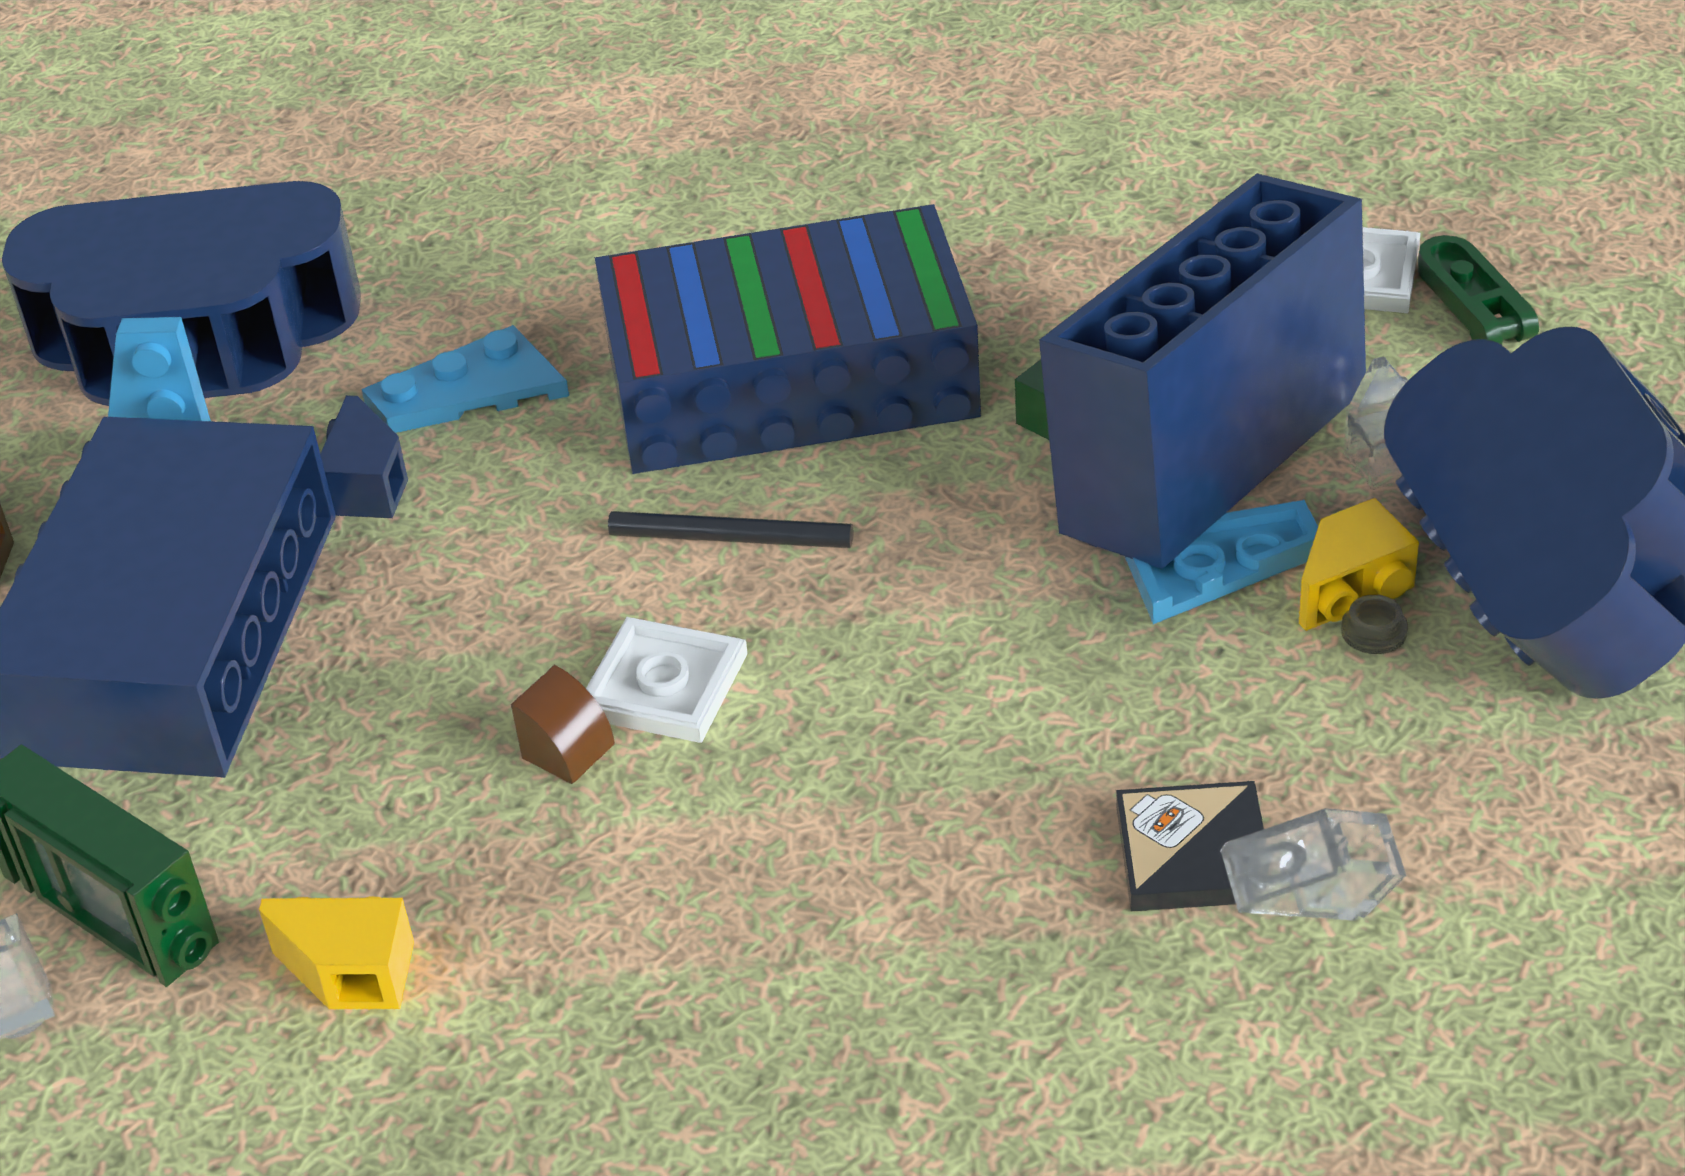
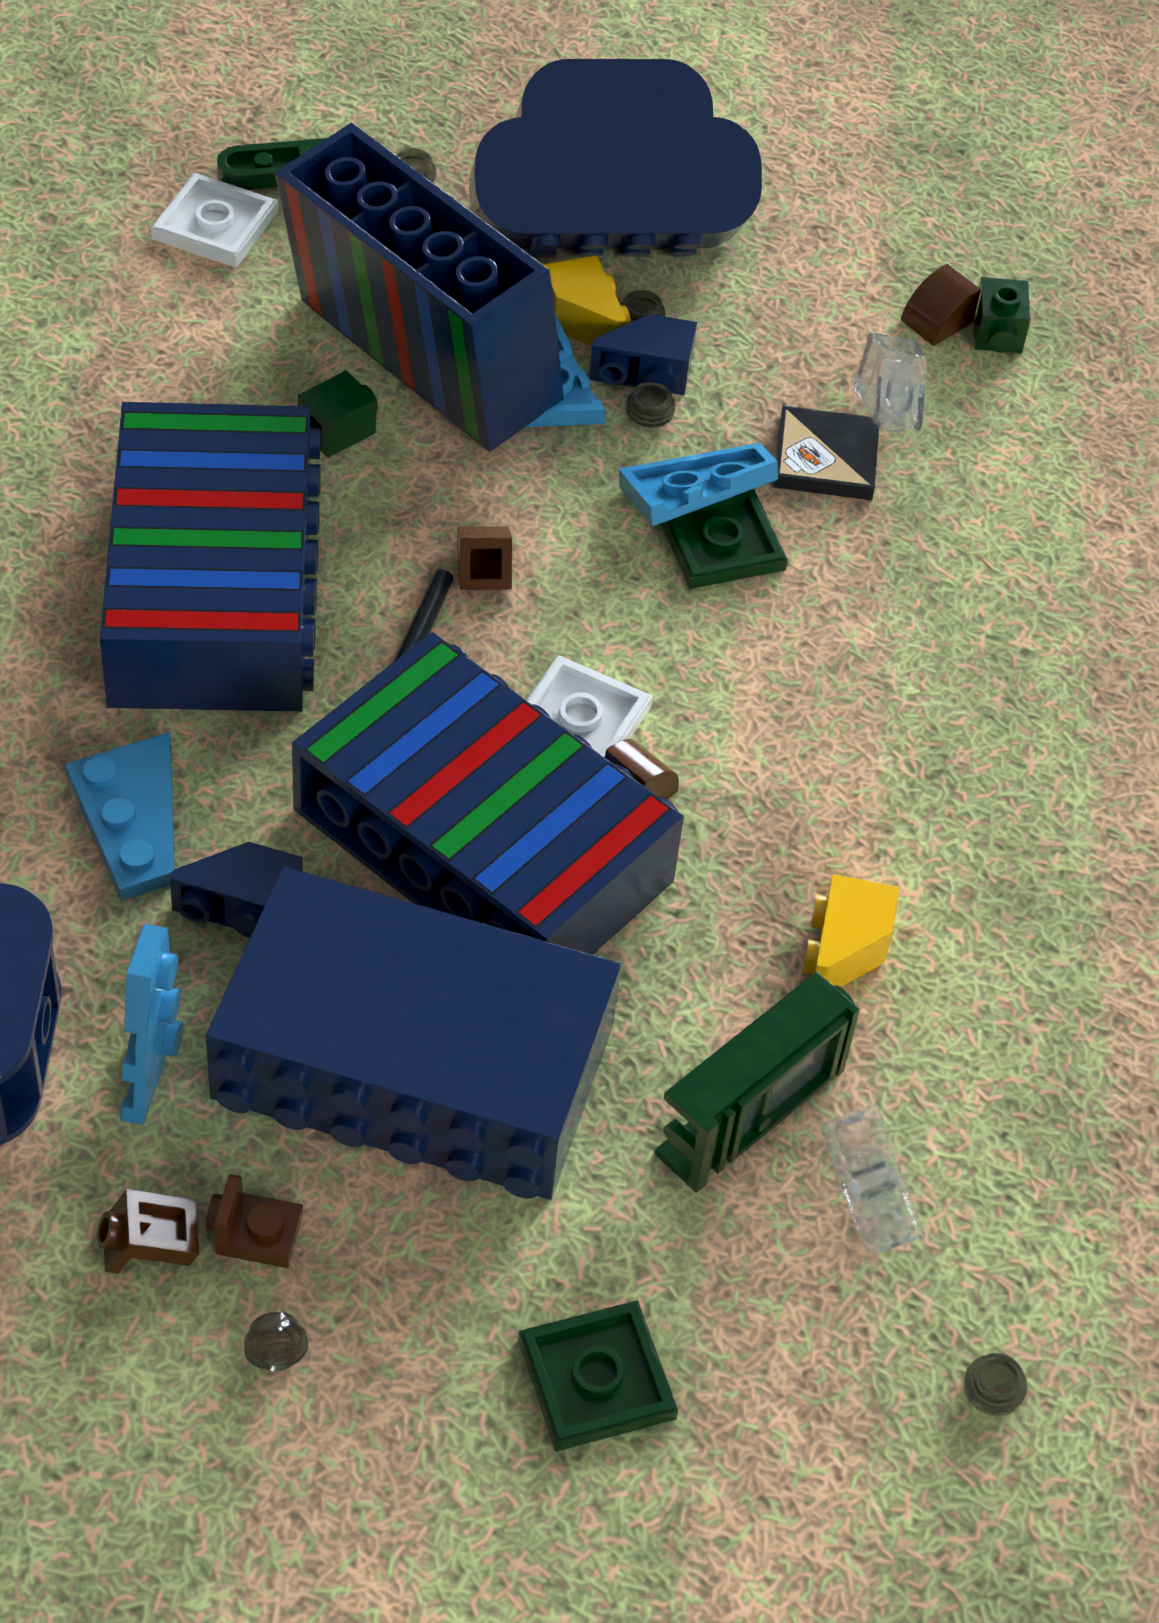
camera: 90 degrees left, 10 degrees up
none -> dark blue brick [292,632,684,955]
none -> reddish brown brick [457,527,512,590]
none -> dark blue slope [589,314,697,396]
none -> dark azure wing [618,443,778,526]
none -> clear smoke plate [626,382,675,427]
none -> dark green tile [661,489,788,589]
none -> reddish brown brick [900,263,981,346]
none -> dark green brick [974,277,1031,354]

